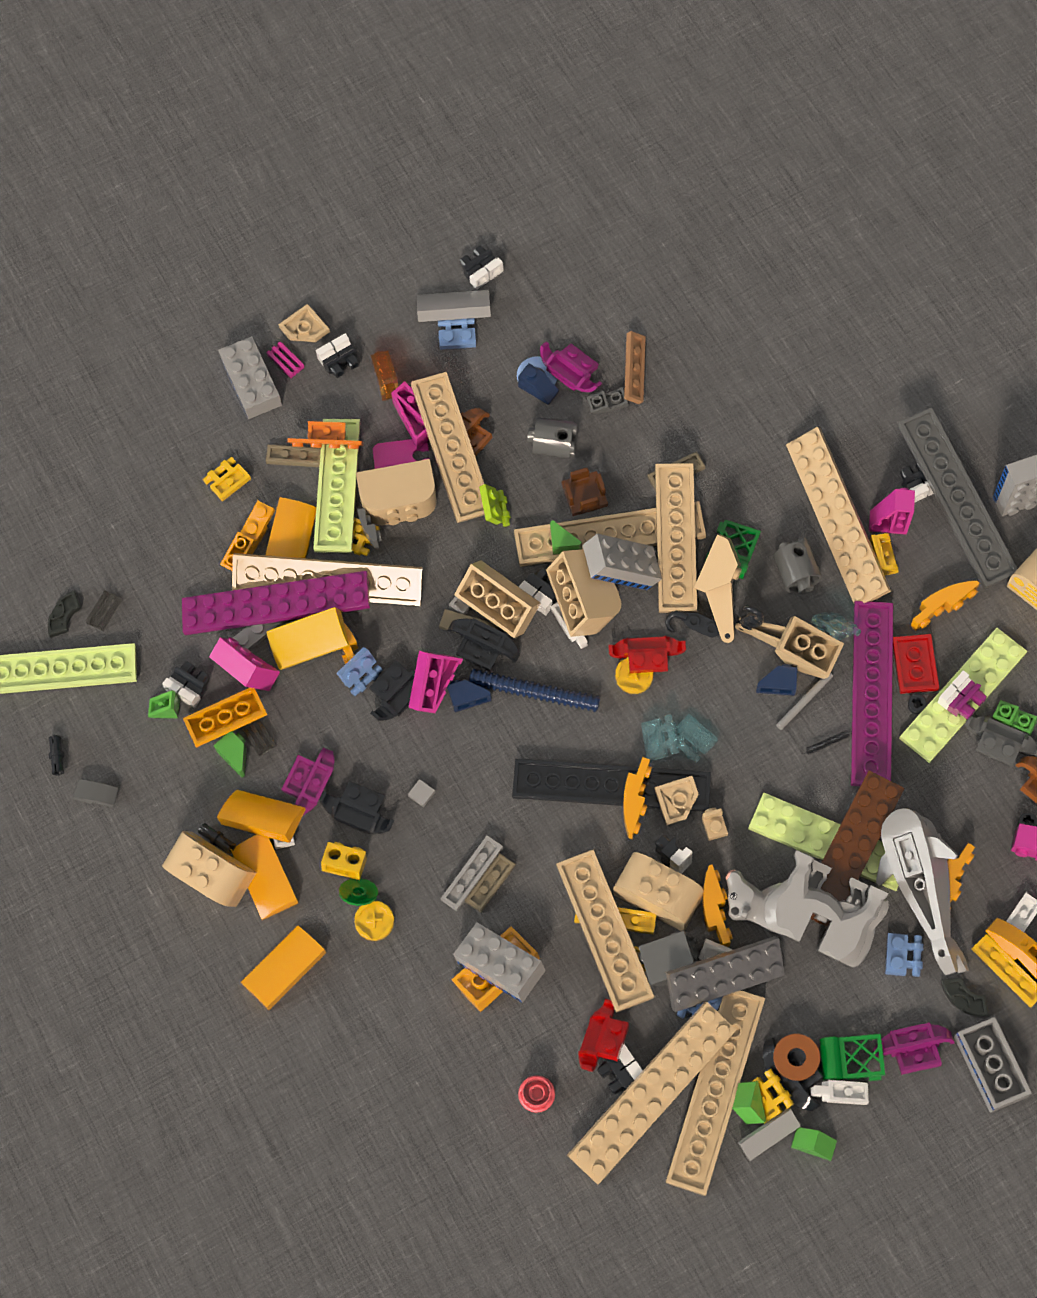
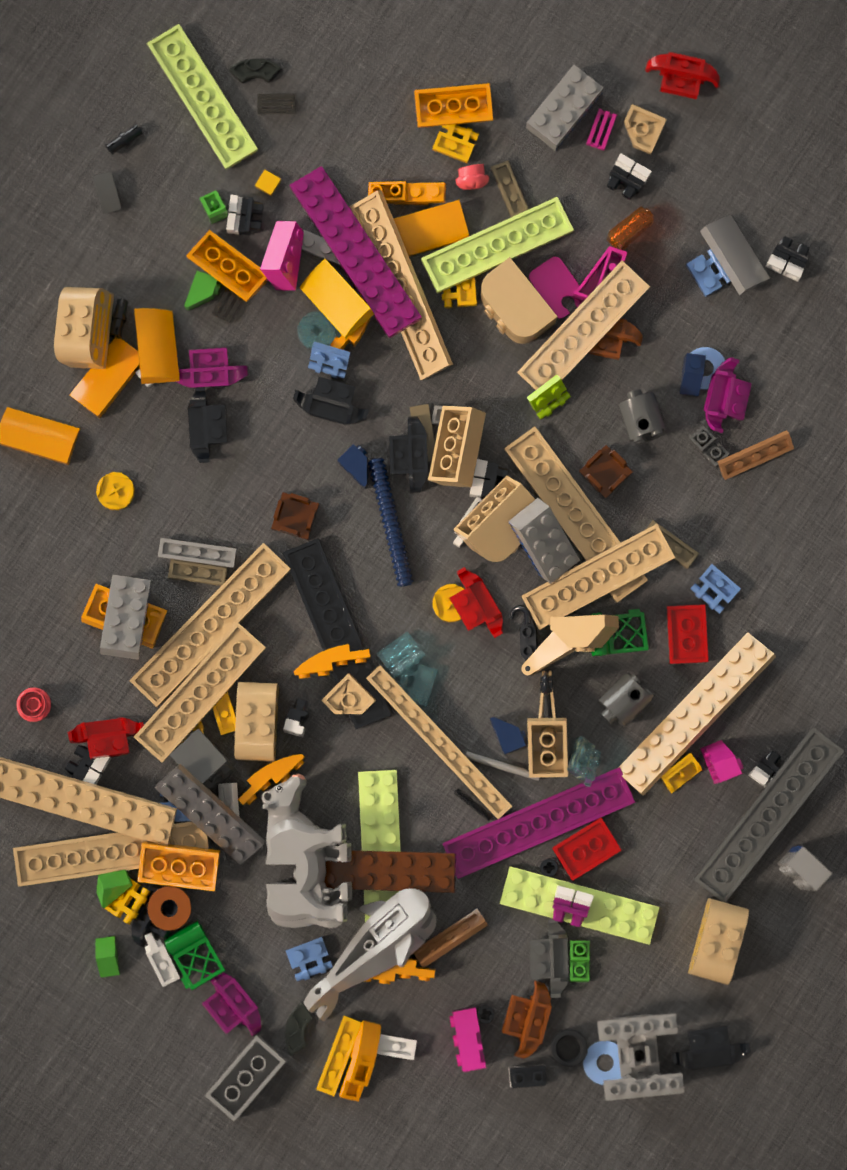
camera: 60 degrees right, 15 degrees up
orange bracket [288,421,364,449] -> none
yellow brick [321,842,367,880] -> none
green dish [339,878,378,906] -> none
dark grey slope [357,508,382,549] -> none
light grey tile [408,779,435,807] -> none
dark pink wedge [409,651,463,713] -> none
bright green slope [550,520,582,555] -> none
tan bracket [702,808,728,841] -> none
light grey tile [738,1108,800,1161] -> none
light orange slope [911,581,979,631] -> none
none -> tan plate [129,543,291,708]
none -> light orange slope [137,841,221,891]
none -> yellow tile [255,170,281,196]
none -> reddish brown panel [271,492,319,540]
none -> clear light blue plate [297,311,335,350]
none -> tan plate [366,665,512,819]
none -> light orange slope [414,83,493,128]
none -> medium nougat plate [414,909,488,968]
none -> coral piece [455,164,489,190]
none -> red plate [645,52,720,100]
none -> red plate [666,605,709,664]
none -> medium blue plate [690,564,741,614]

